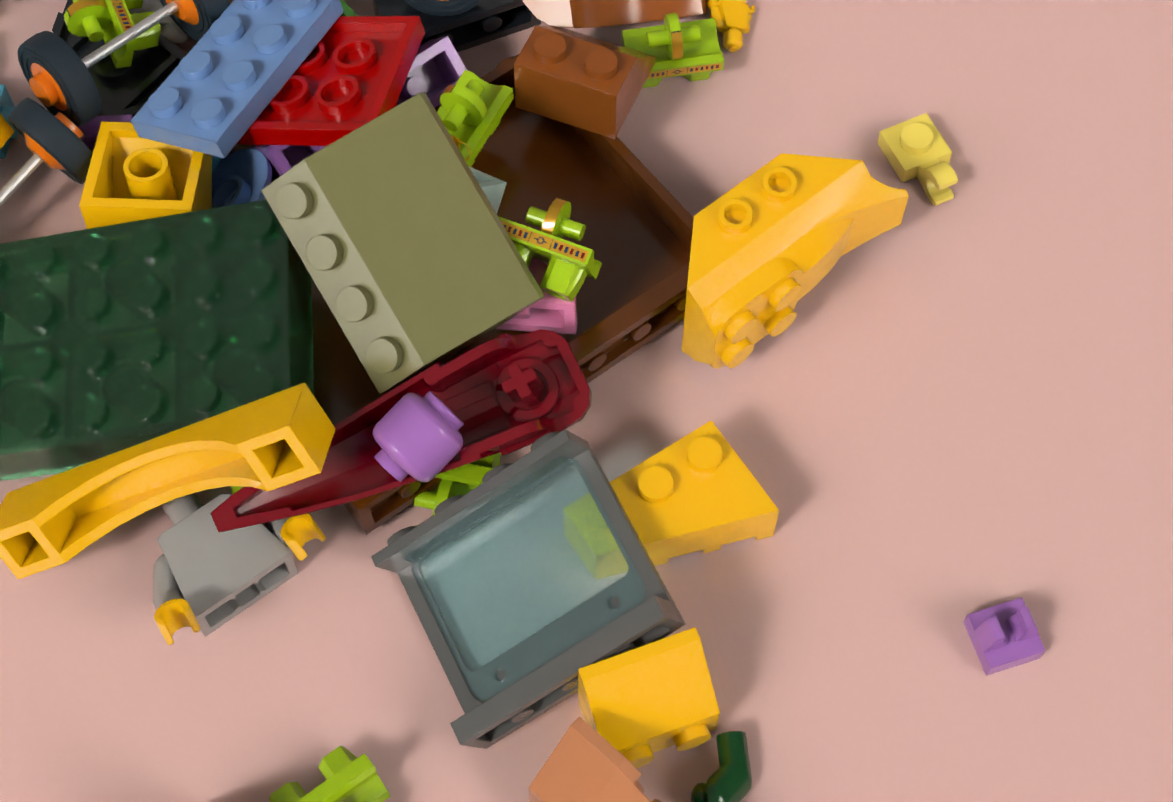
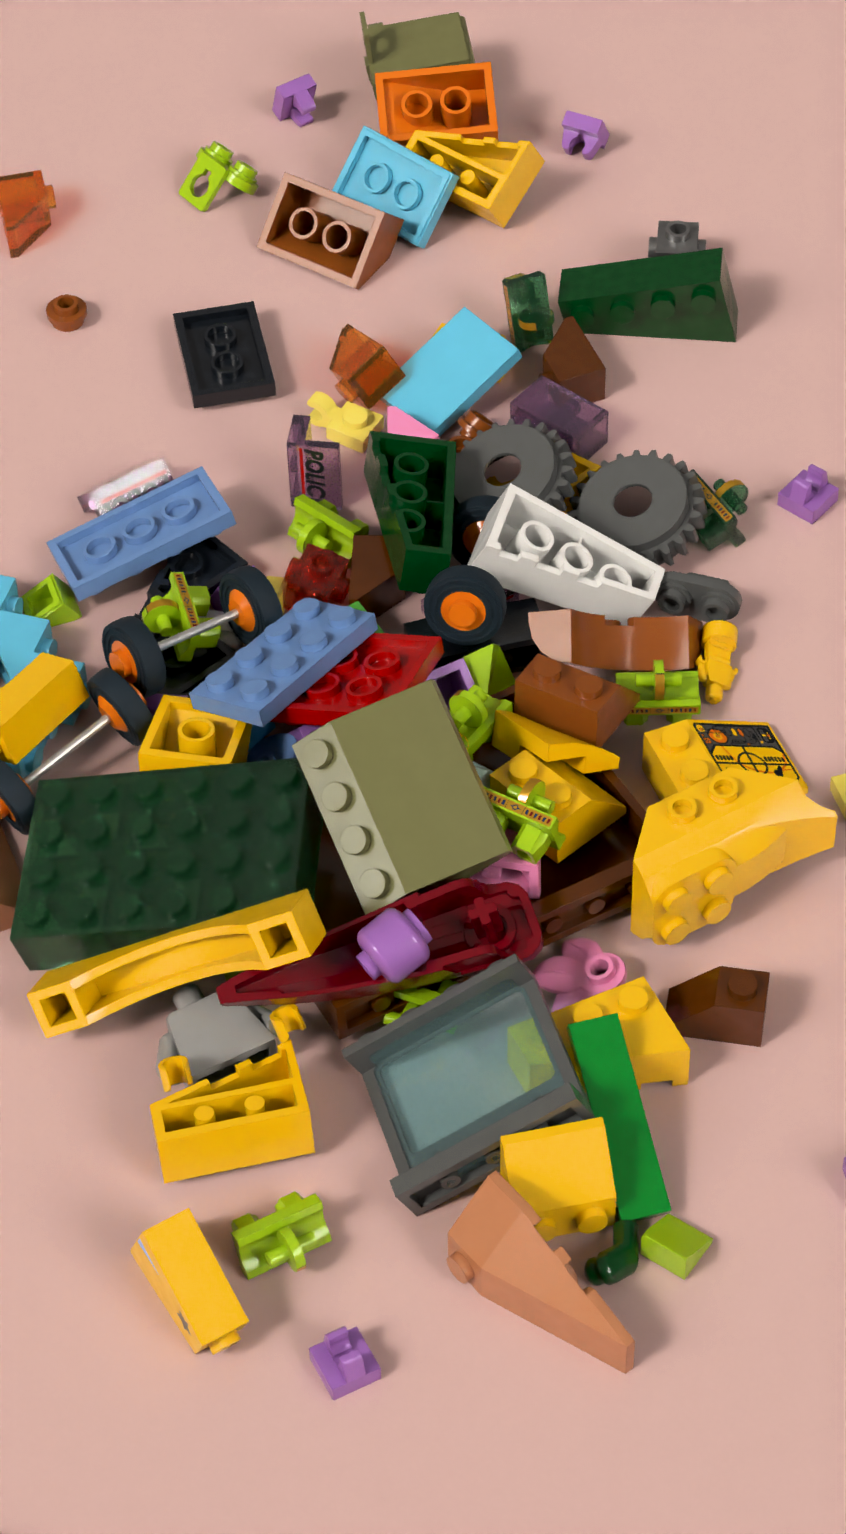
camera: 10 degrees right, 15 degrees down
none -> yellow wedge [149,1039,315,1184]
none -> lime slope [464,643,515,695]
none -> yellow slope [489,750,626,864]
none -> yellow slope [491,710,620,774]
none -> bright pink plate [532,938,627,1012]
none -> green tile [567,1013,672,1222]
none -> lime slope [640,1213,713,1280]
none -> yellow slope [642,719,808,801]
none -> reddish brown slope [666,966,770,1047]

